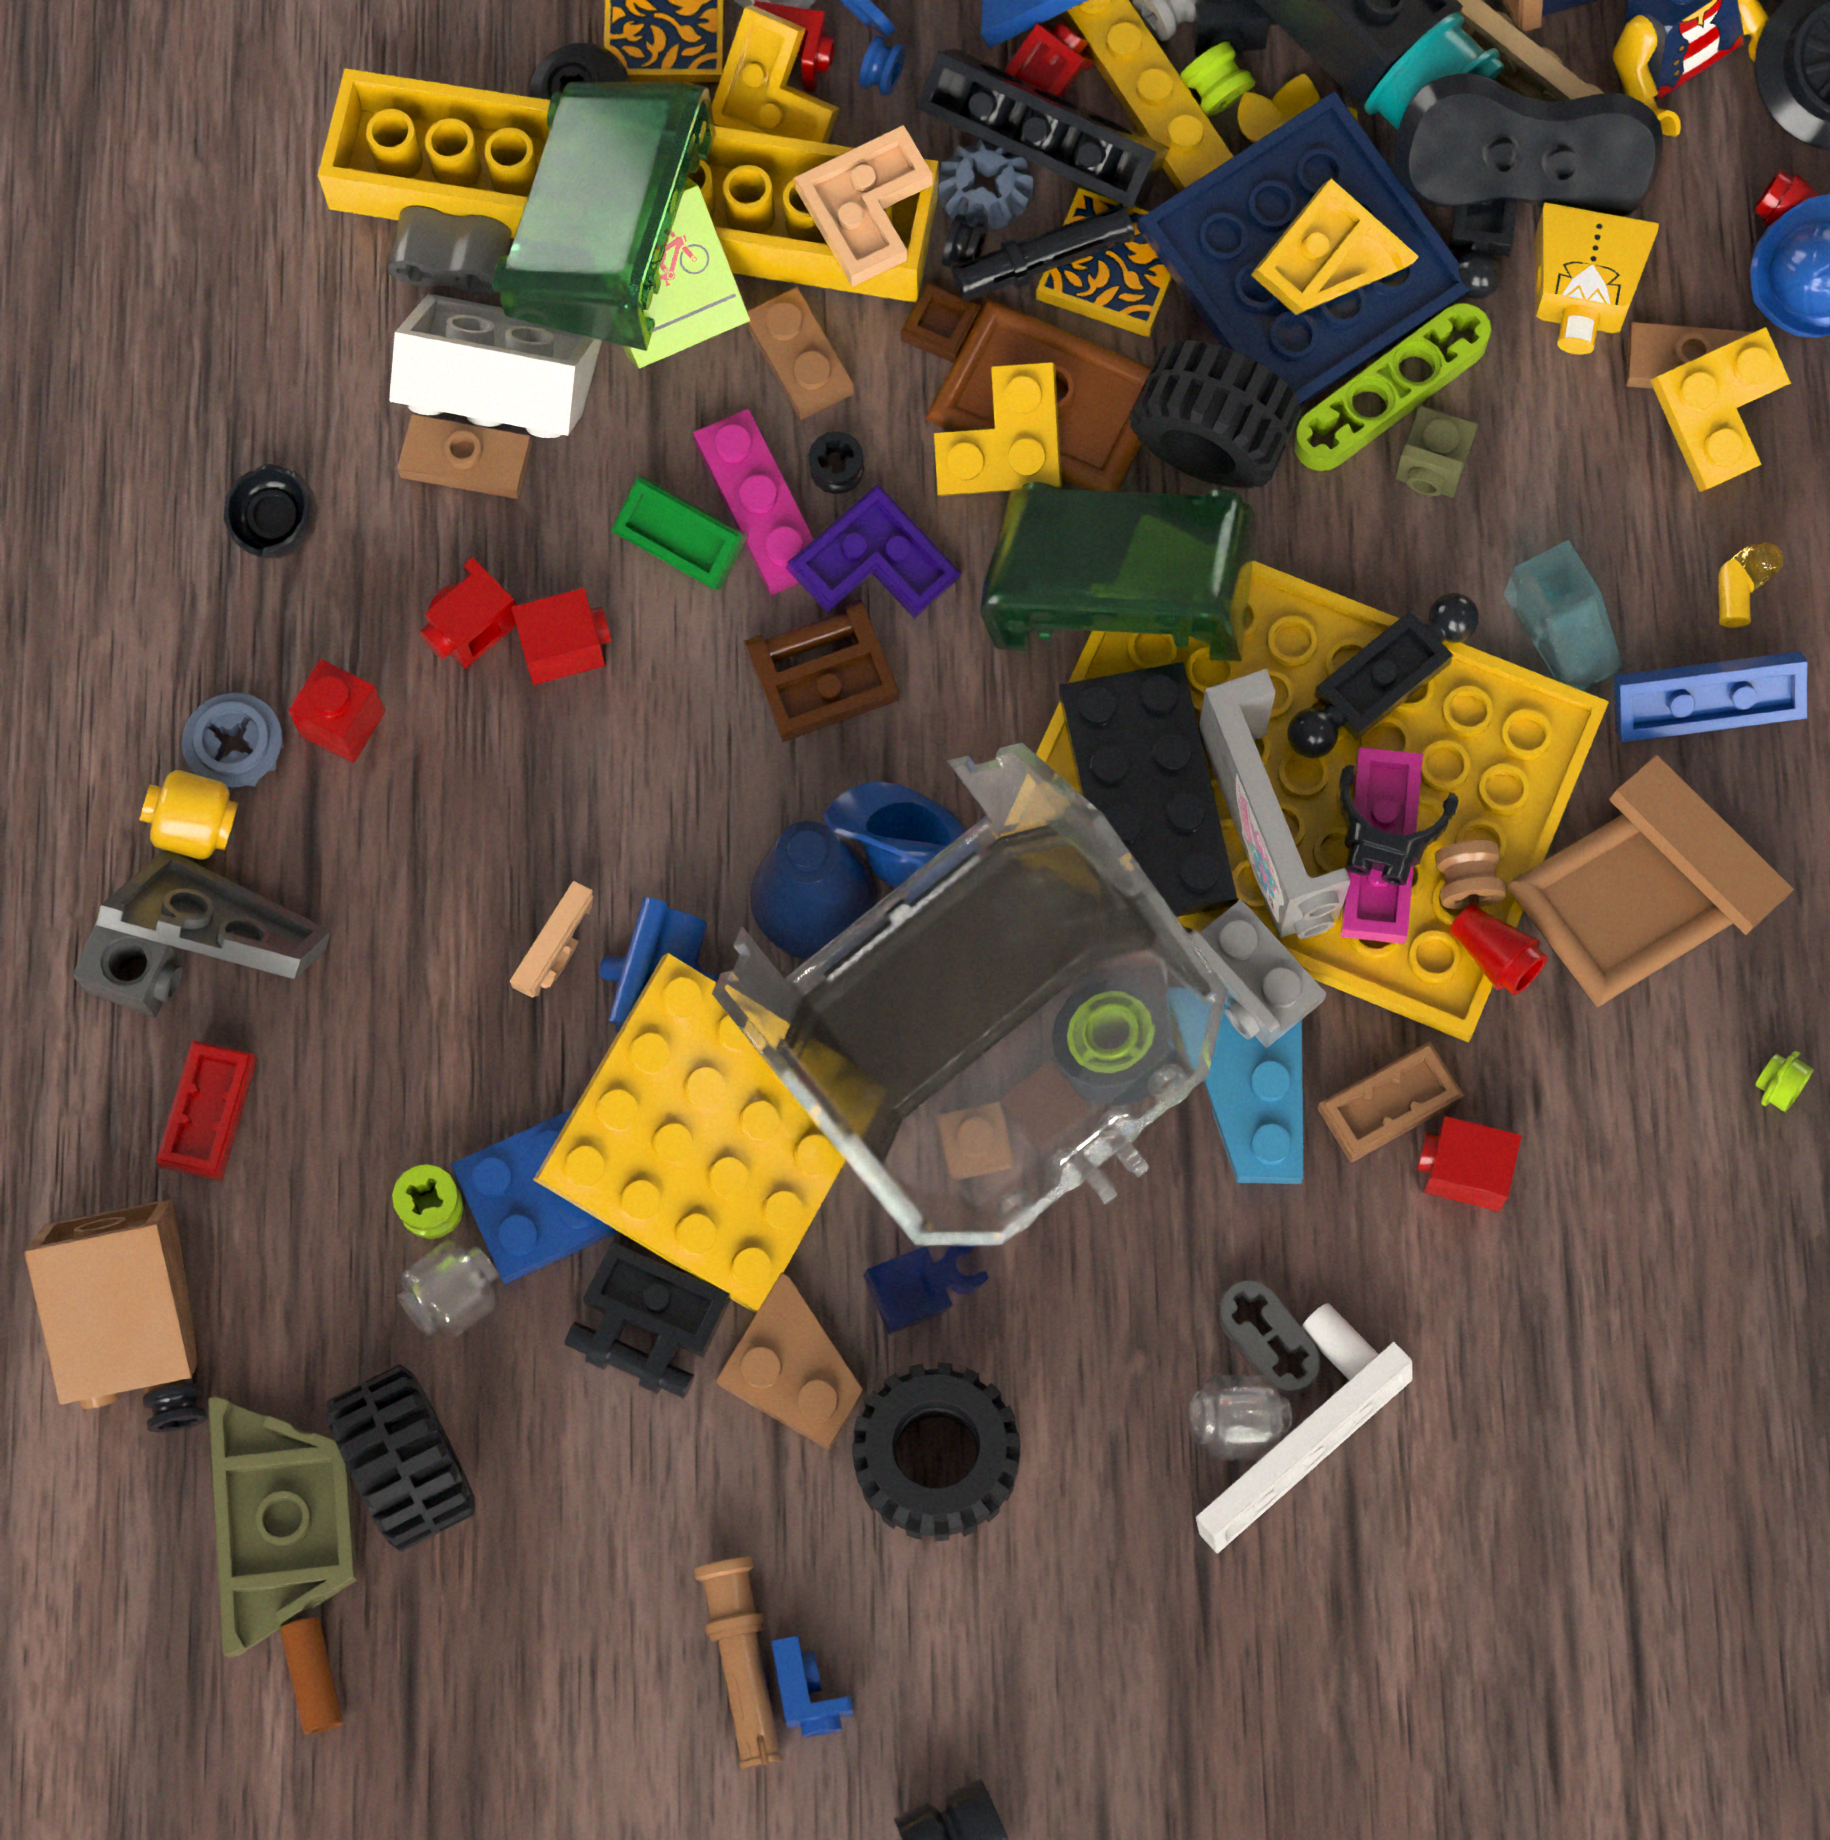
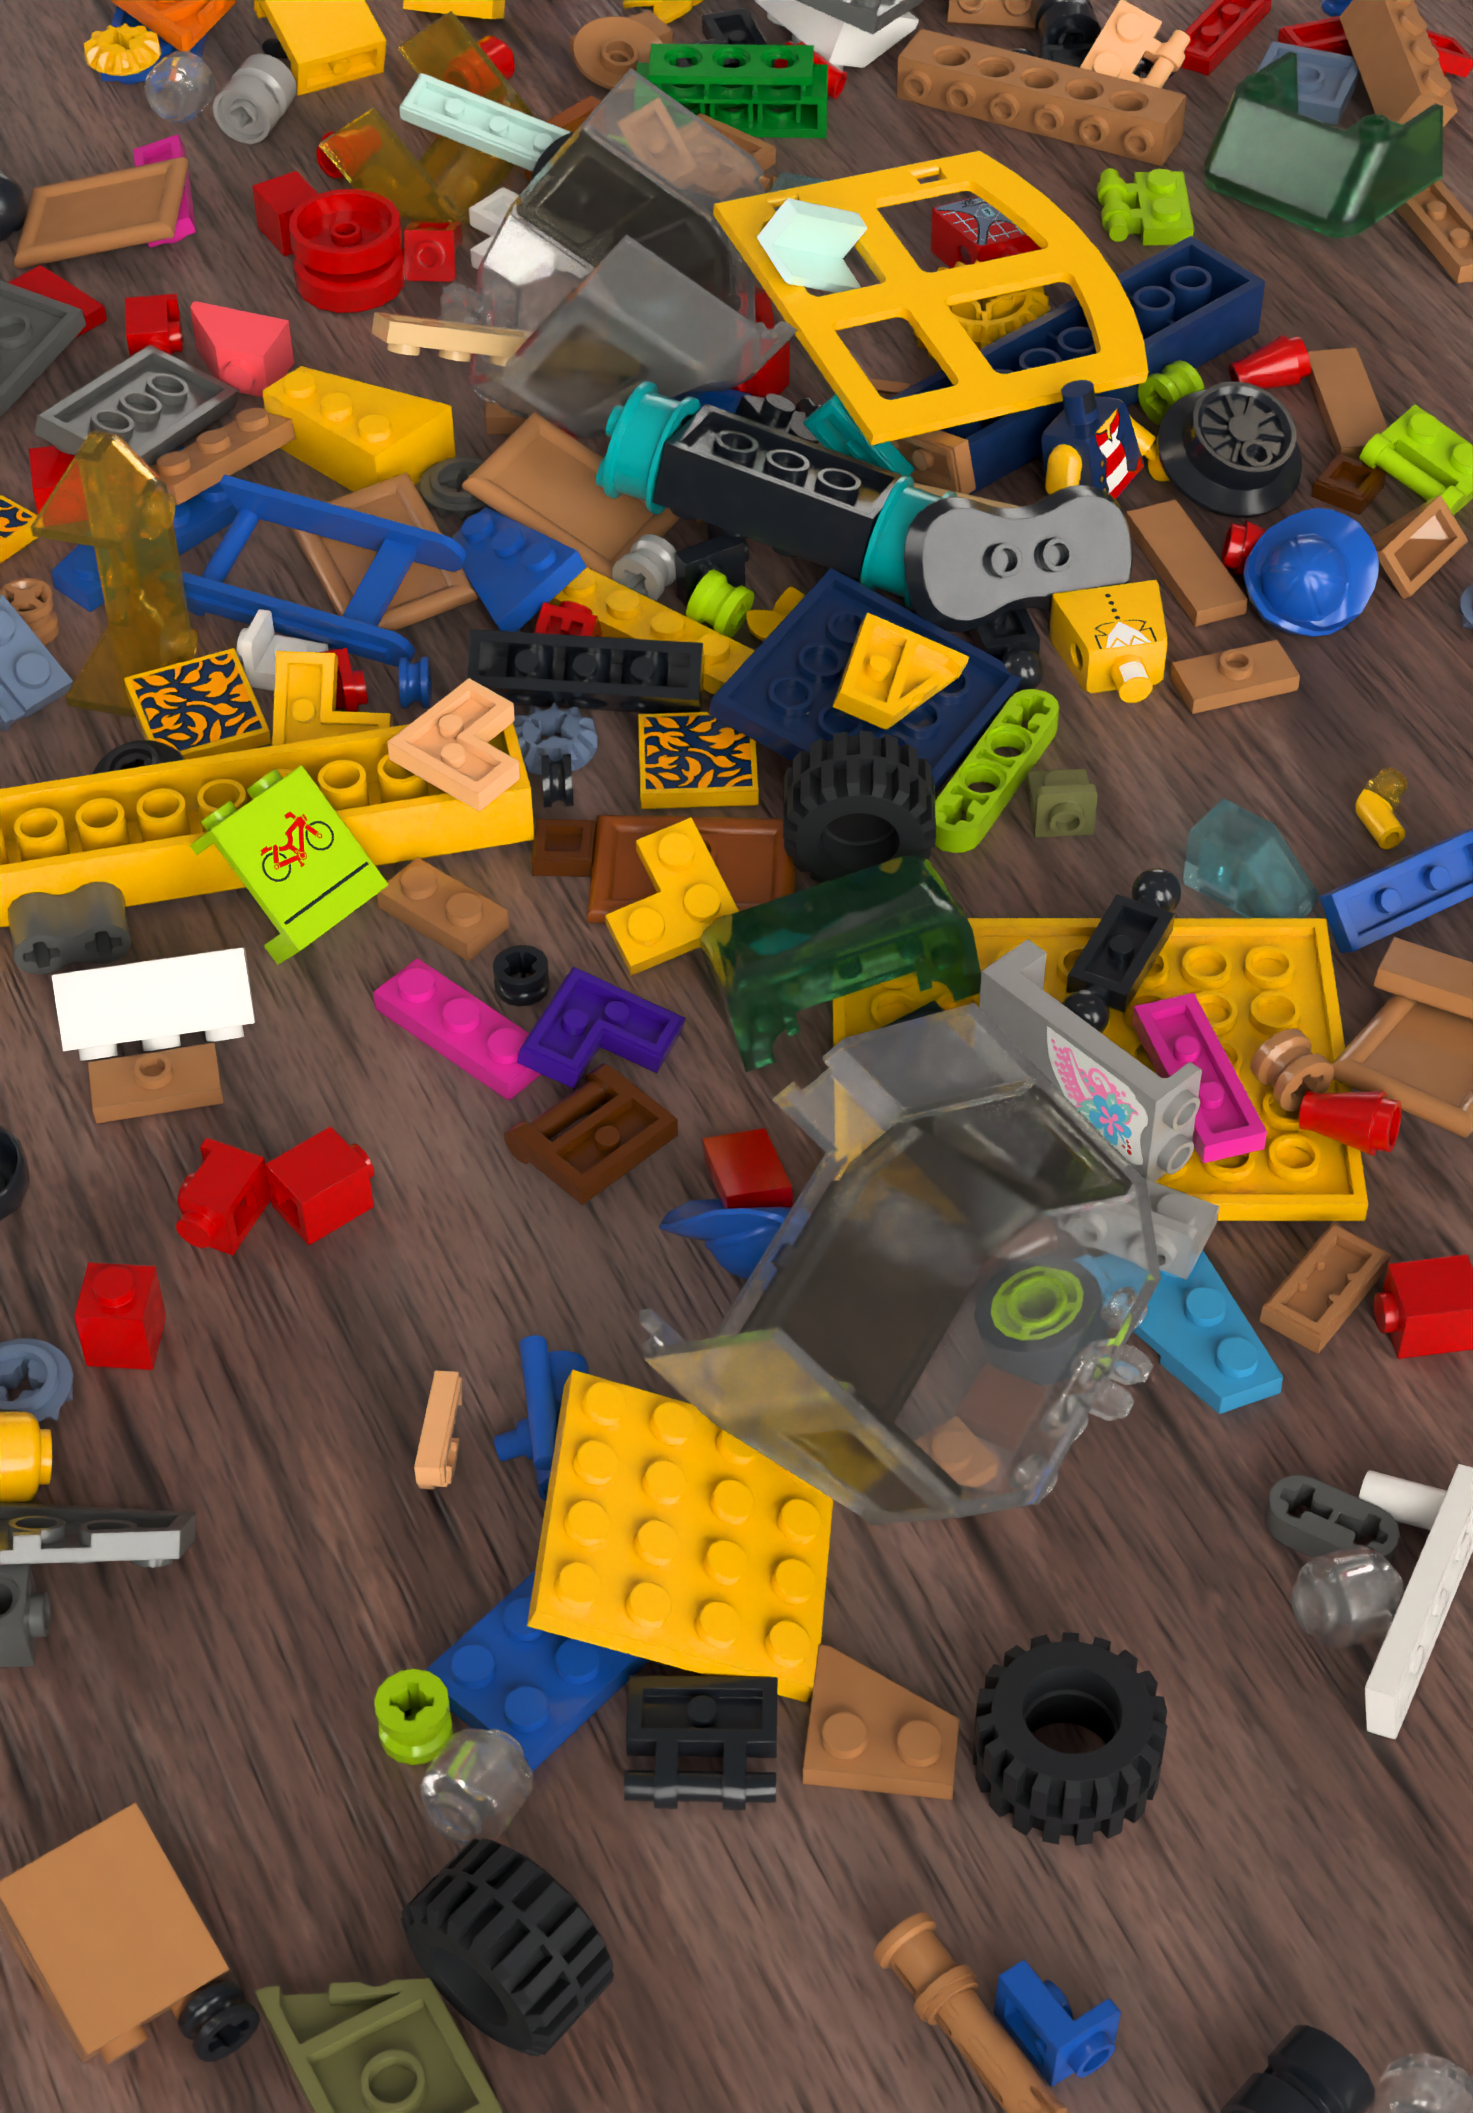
camera: 25 degrees left, 25 degrees down
red plate [156,1040,258,1181] -> none
clear green windscreen [493,82,716,351] -> none
green tile [610,476,748,590] -> none
dark blue cone [750,821,877,960] -> none
clear blue plate [863,1239,989,1335] -> none
black pin [951,204,1135,303] -> none
black helmet [1338,764,1459,886] -> none
yellow plate [1650,327,1791,492] -> none
none -> red tile [702,1128,794,1209]
none -> medium nougat tile [1126,499,1248,627]

